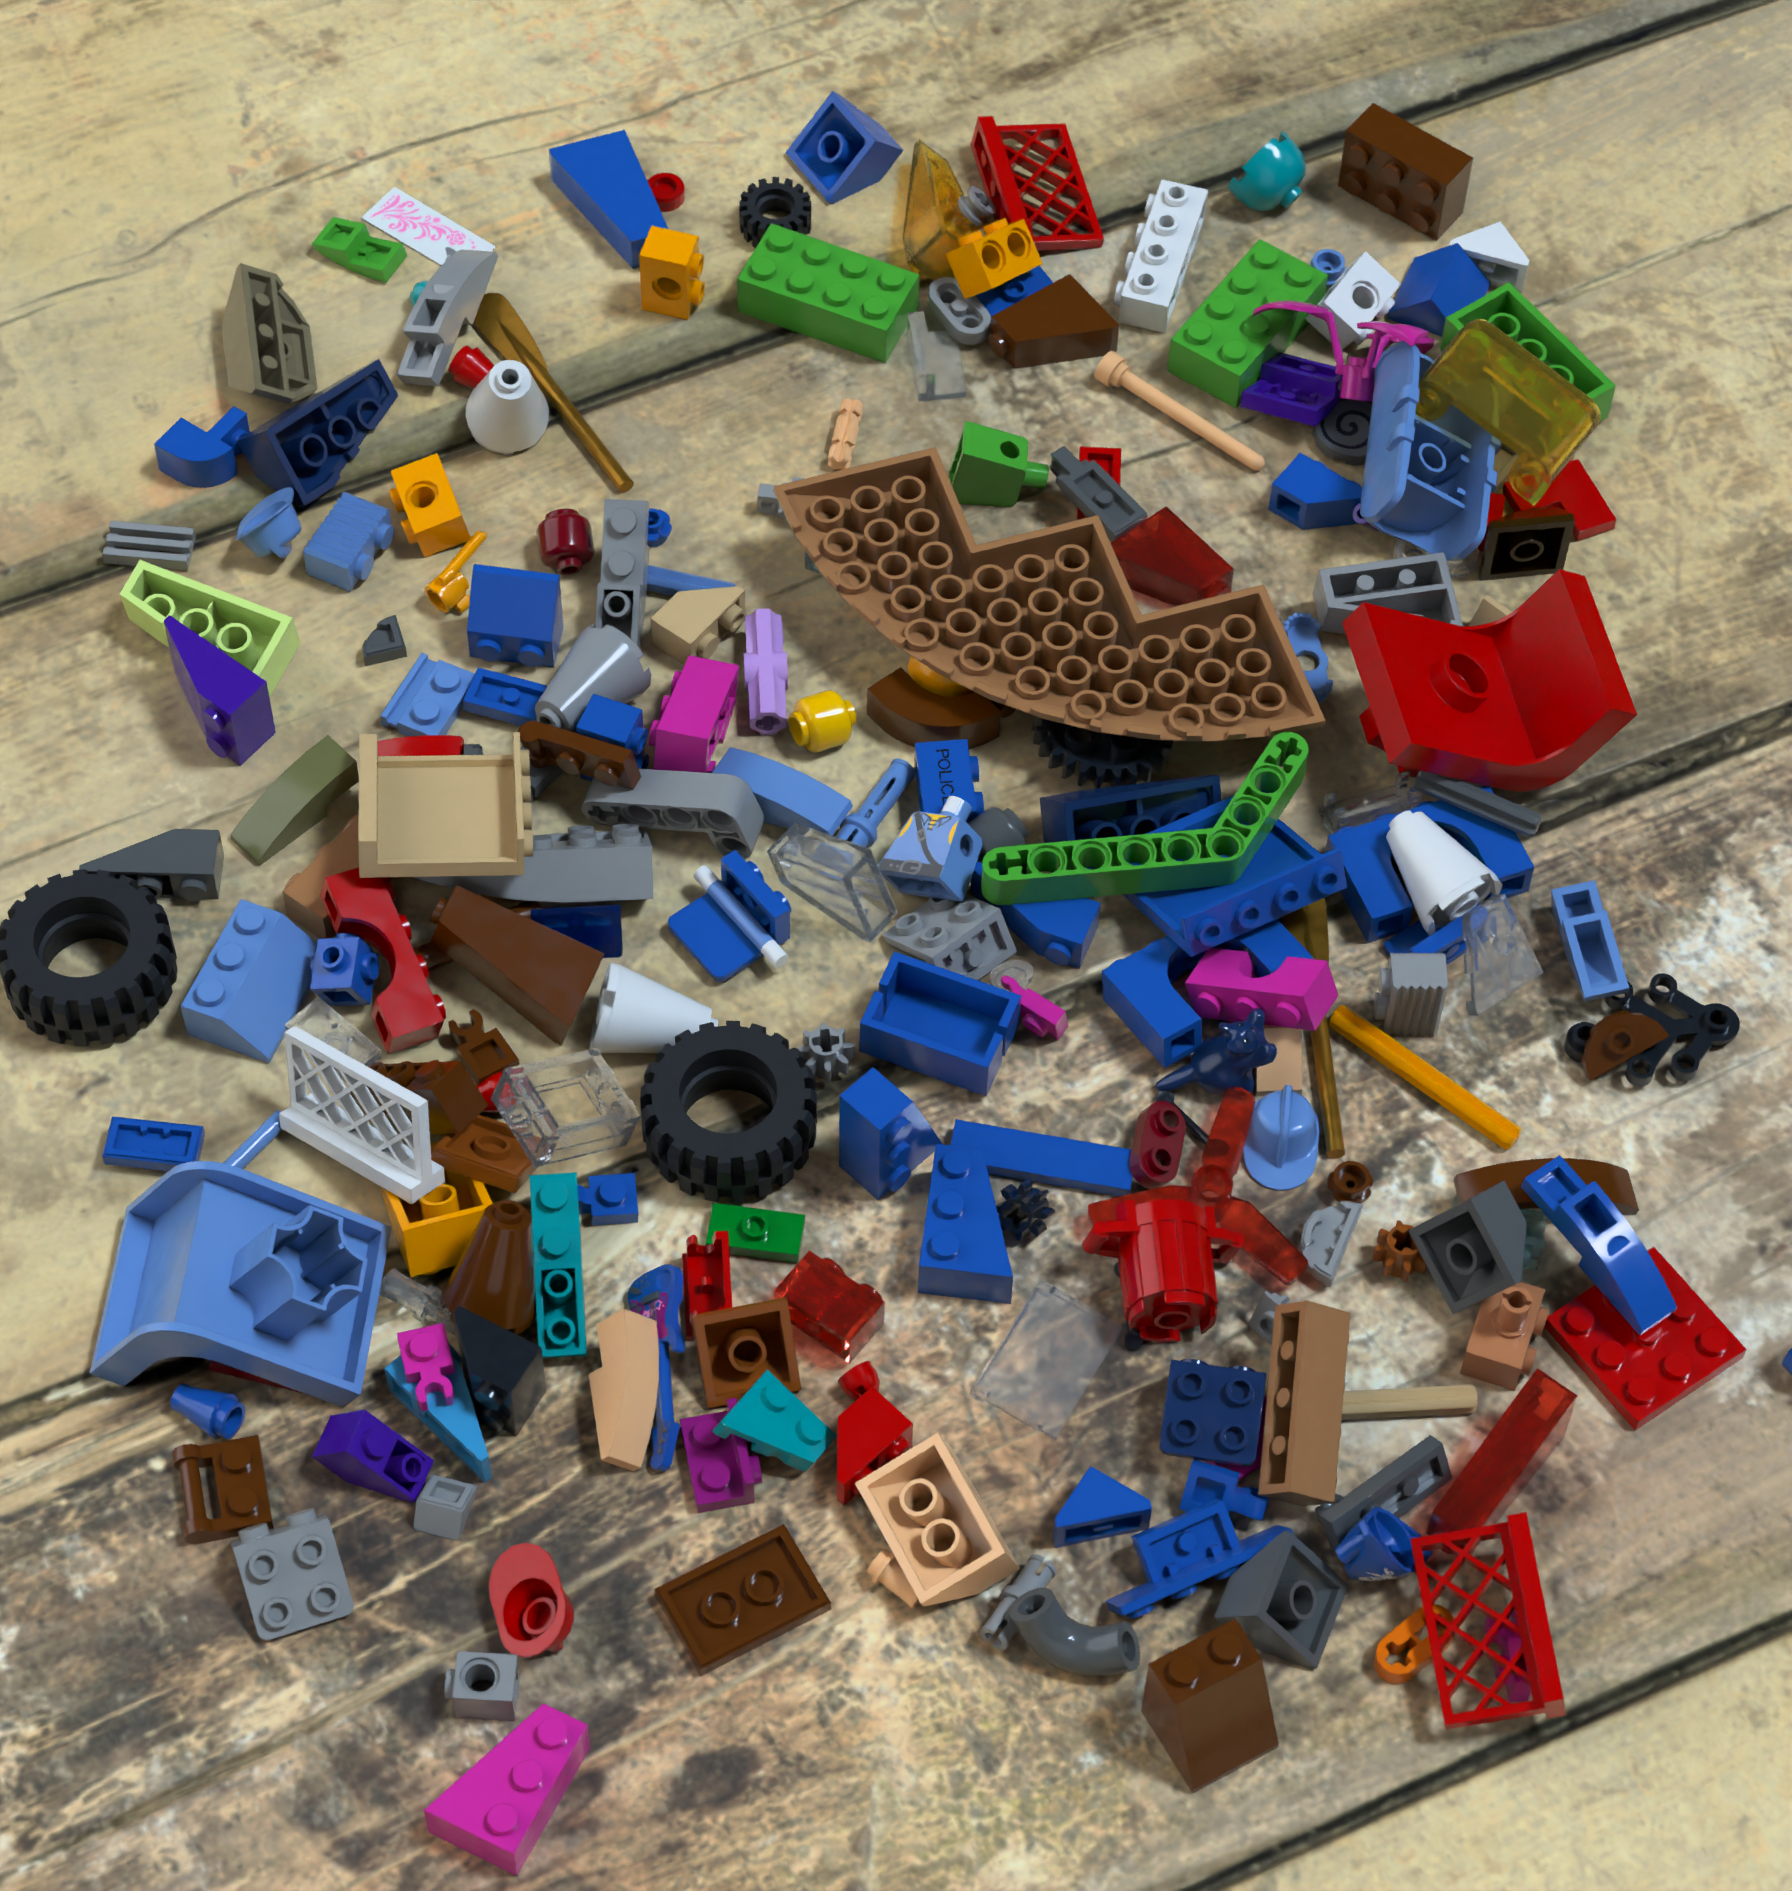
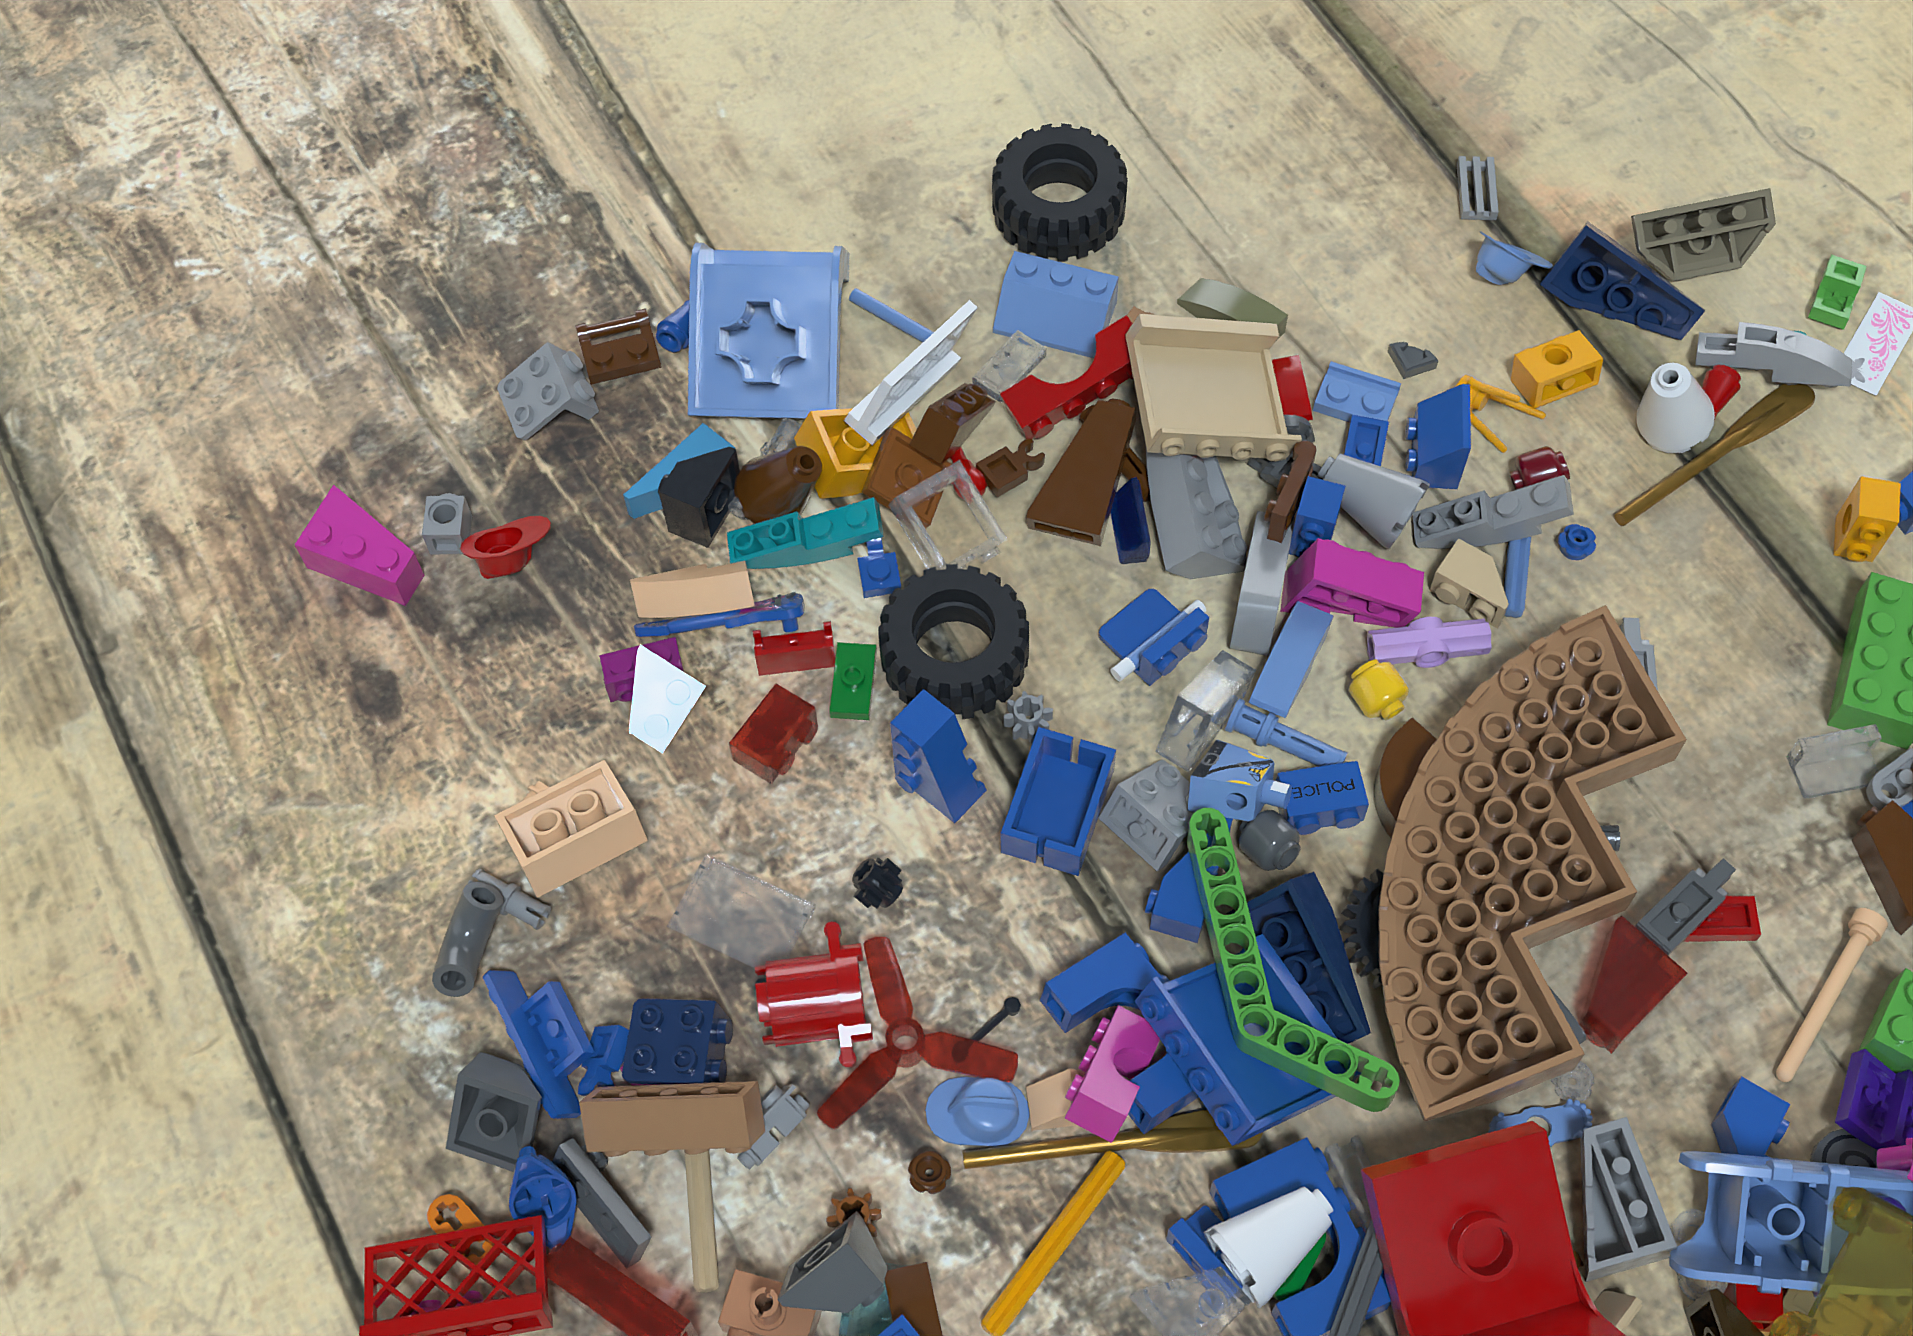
camera: 90 degrees right, 5 degrees up
dark grey slope [79,829,224,901] -> none
blue plate [102,1116,205,1171] -> none
yellowish green wedge [120,560,301,697] -> none
blue brick [154,406,250,488] -> none
dark purple slope [164,615,276,766] -> none
medium blue brick [303,492,394,592] -> none
blue brick [310,933,379,1006] -> none
dark purple slope [312,1409,434,1503] -> none
dark pink plate [397,1323,455,1411] -> none
light grey slope [413,1475,478,1540] -> none
white cone [589,962,718,1053] -> none
reddish brown tile [654,1524,831,1676] -> none
dark orange slope [692,1297,802,1408] -> none
light nougat axle [828,398,863,470] -> none
red slope [837,1386,913,1506] -> none
red hinge [838,1361,880,1401] -> none
blue wedge [918,1144,1013,1304] -> none
bright green torso [949,421,1049,507] -> none
blue tile [950,1119,1133,1198] -> none
clear piece [989,960,1034,992] -> none
dark pink plate [1001,975,1068,1040] -> none
blue slope [1052,1466,1152,1548] -> none
dark red plate [1129,1101,1186,1189] -> none
reddish brown slope [1141,1618,1279,1793] -> none
dark blue animal [1155,1008,1277,1100] -> none
light grey plate [1300,1201,1363,1288] -> none
light grey brick [1374,953,1448,1037] -> none

